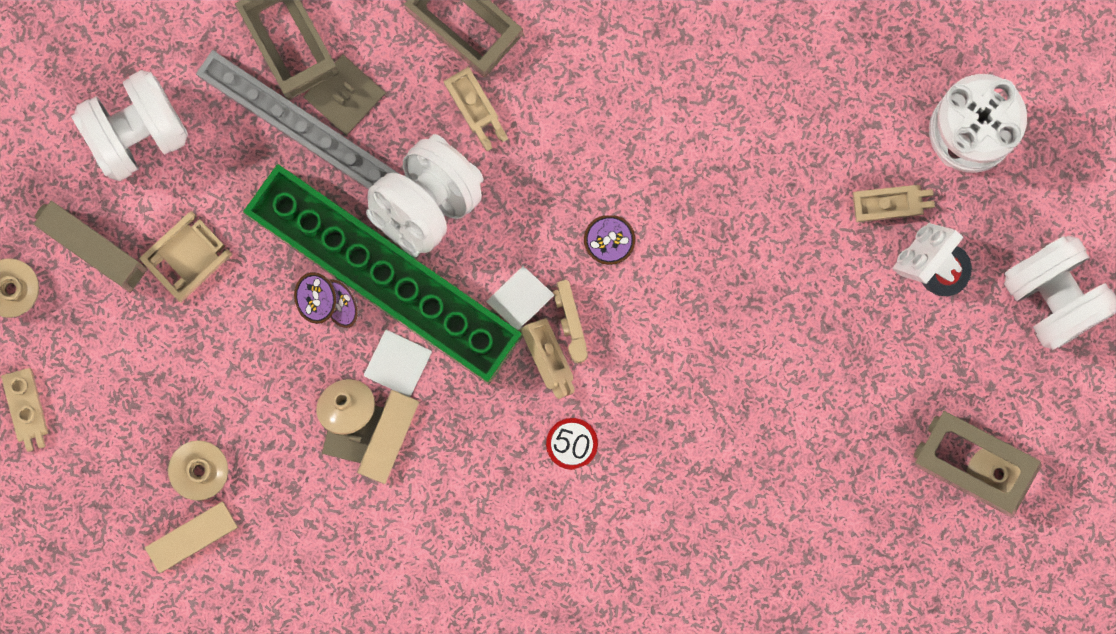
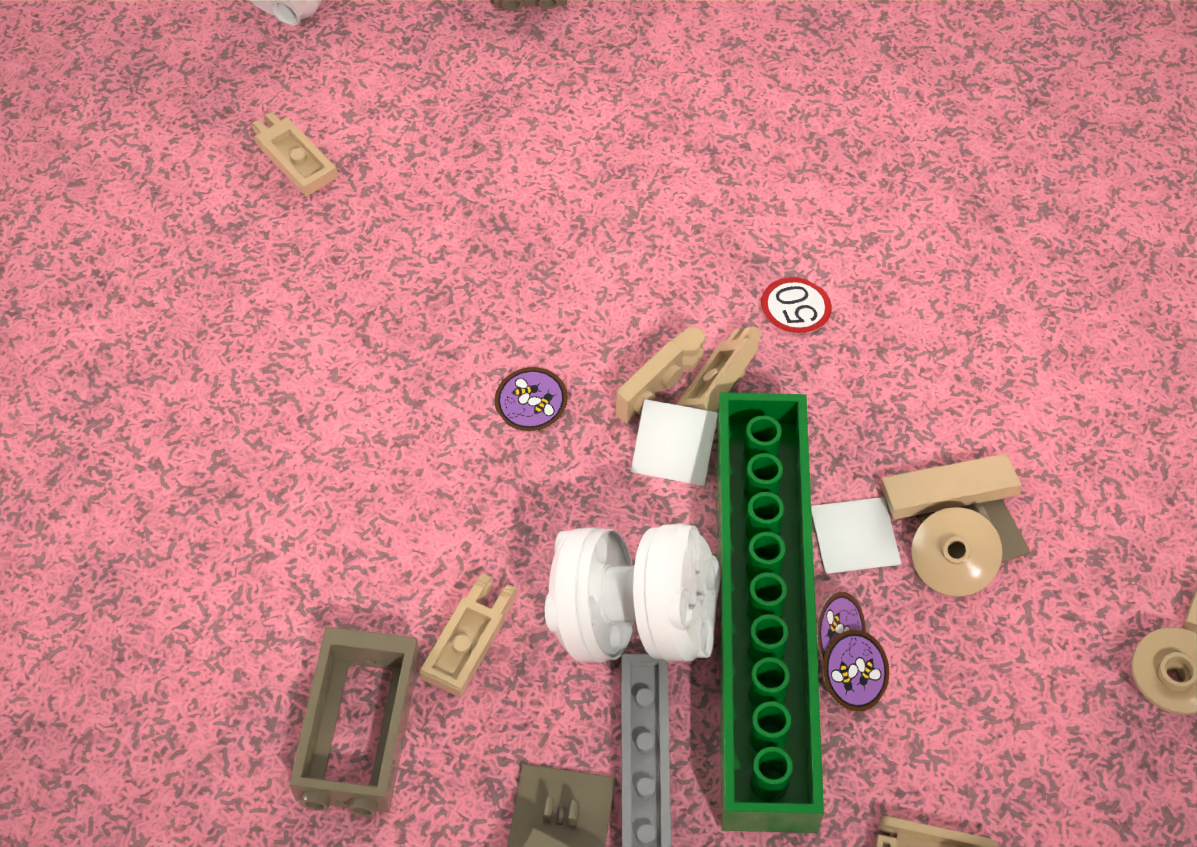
camera: 125 degrees left, 25 degrees down
white plate [892,223,972,297] -> none
white piece [929,74,1027,173] -> none

